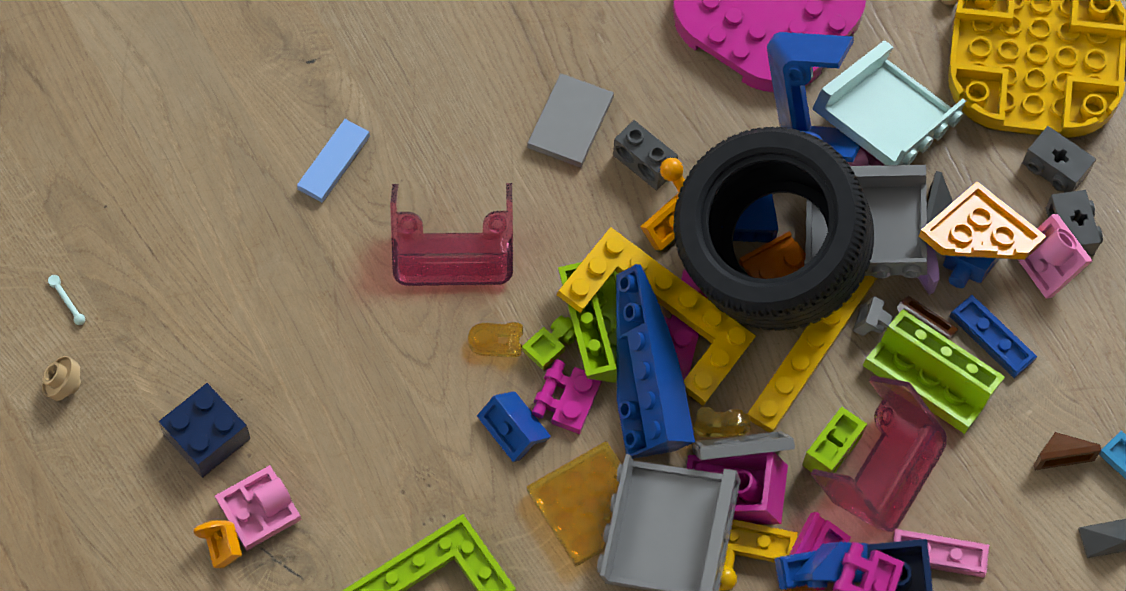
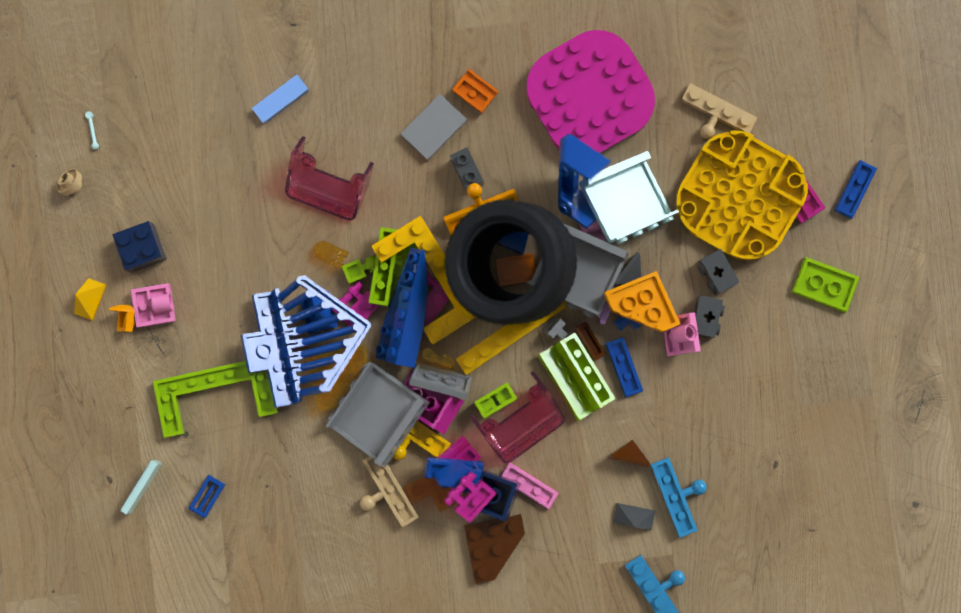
camera: 25 degrees right, 20 degrees up
none -> yellow slope [74,278,107,320]
none -> plate [241,276,371,408]
none -> orange plate [452,68,499,114]

